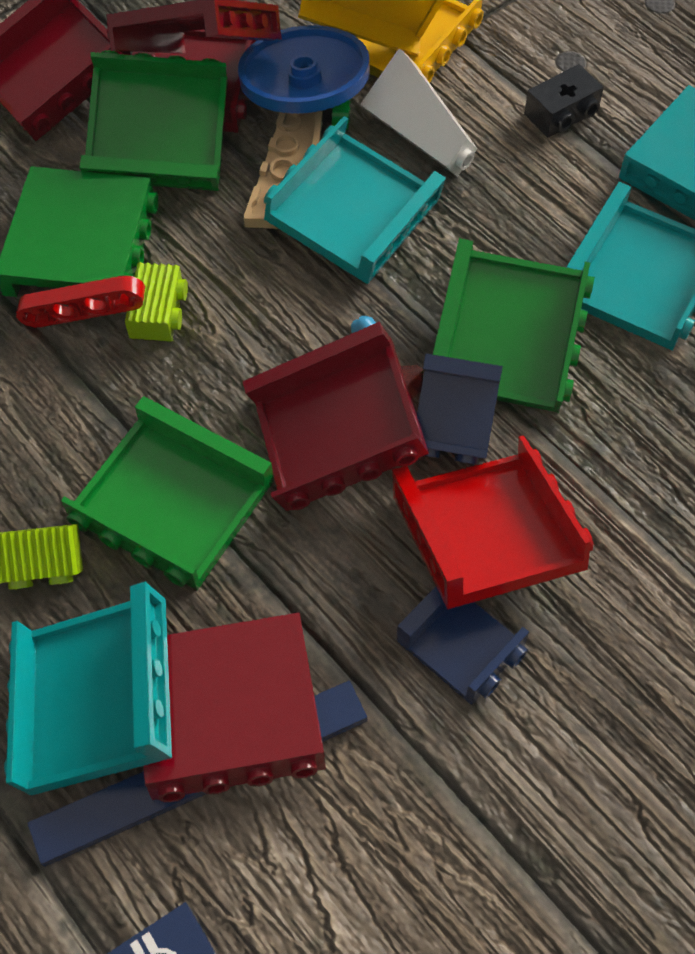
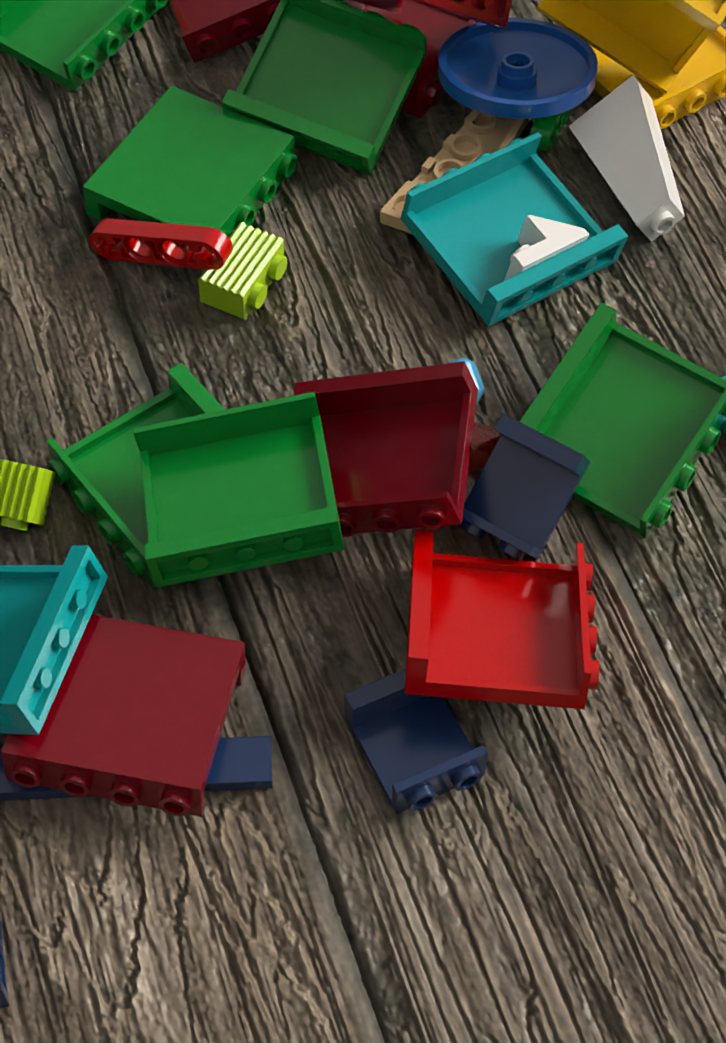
camera: 20 degrees right, 5 degrees down
none -> green panel [133,392,345,588]
none -> white slope [504,215,589,281]

